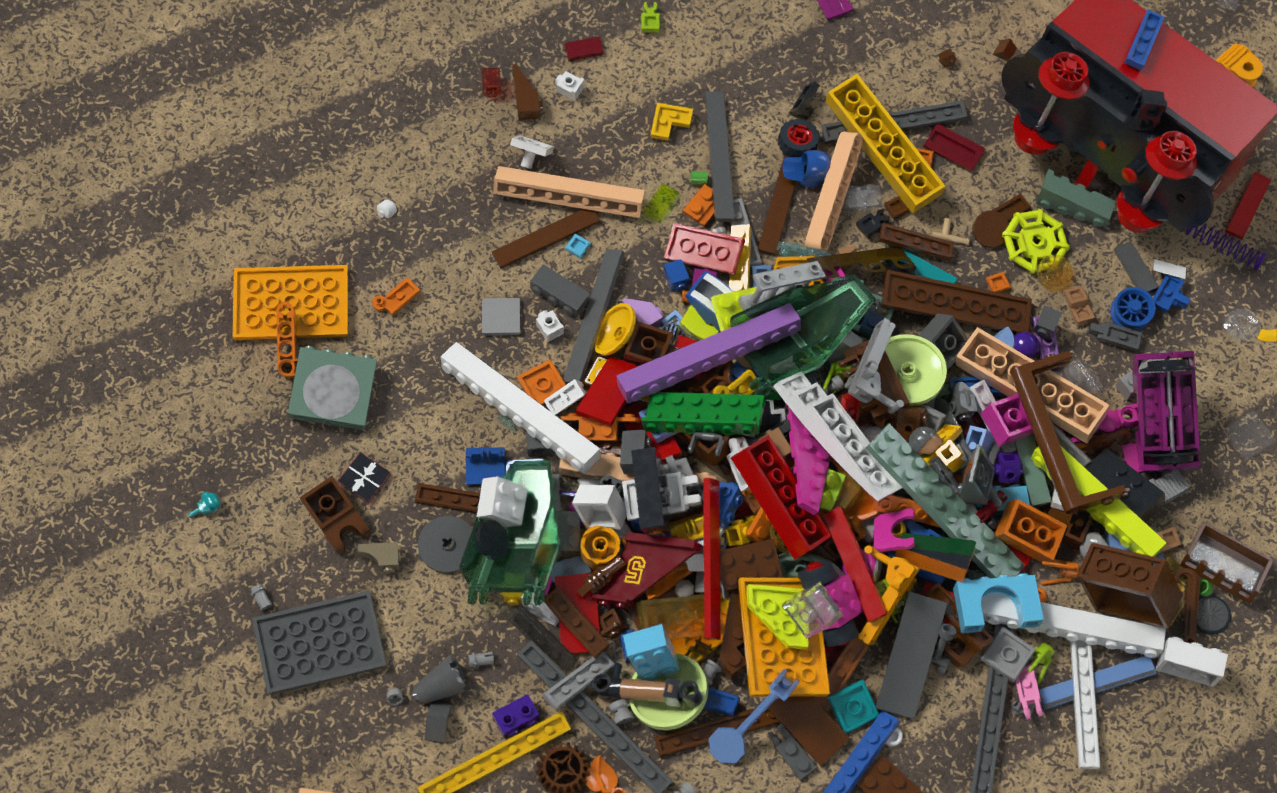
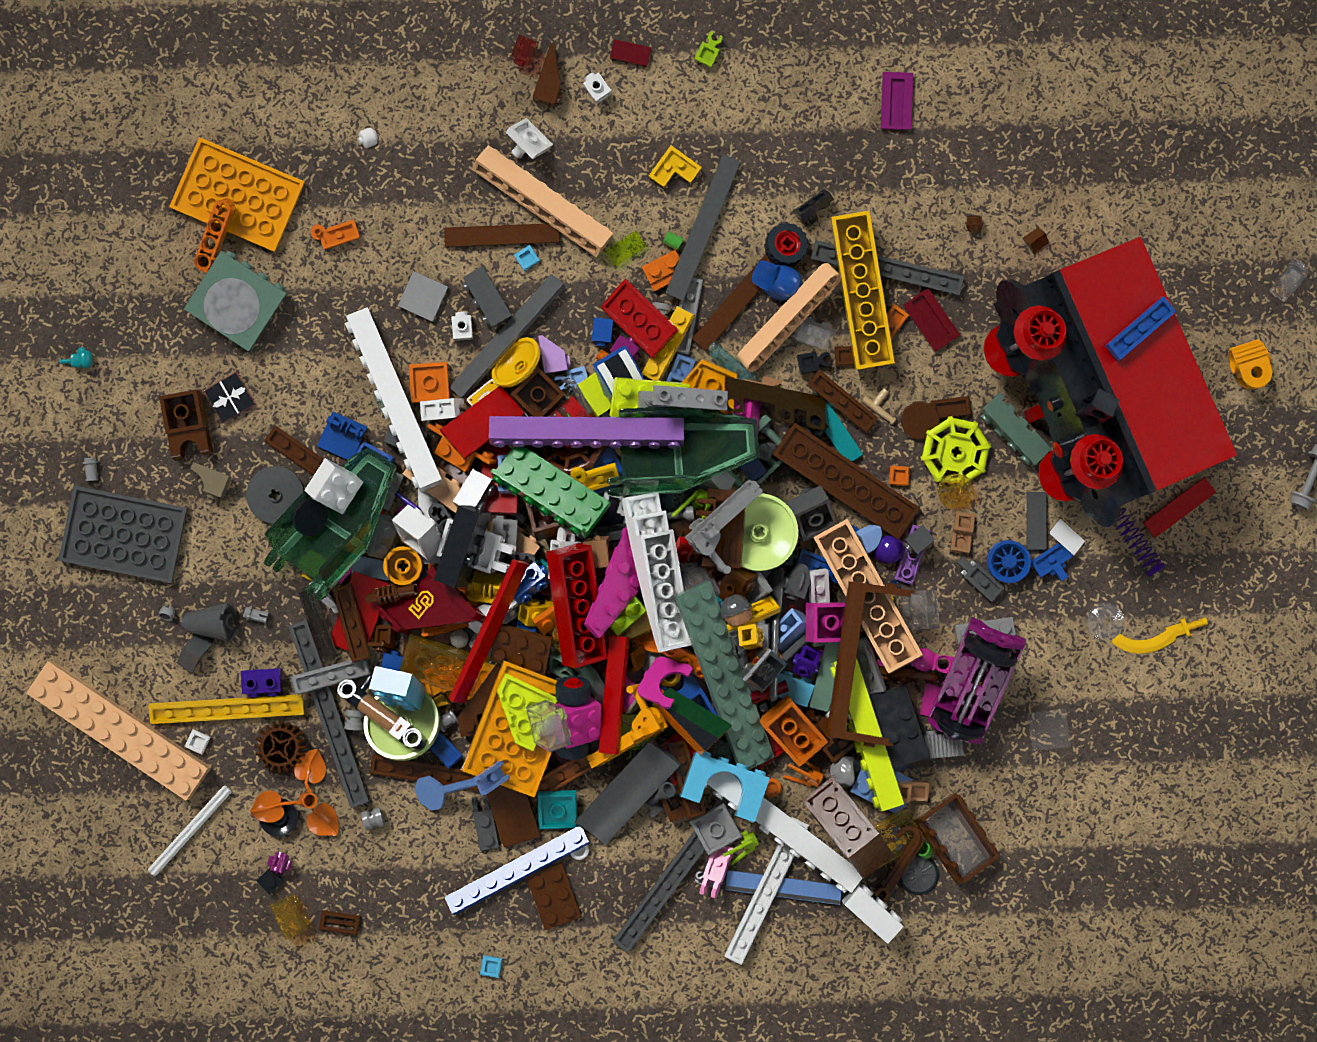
camera: 30 degrees right, 20 degrees up
dark grey piece [688,432,724,456] -> none

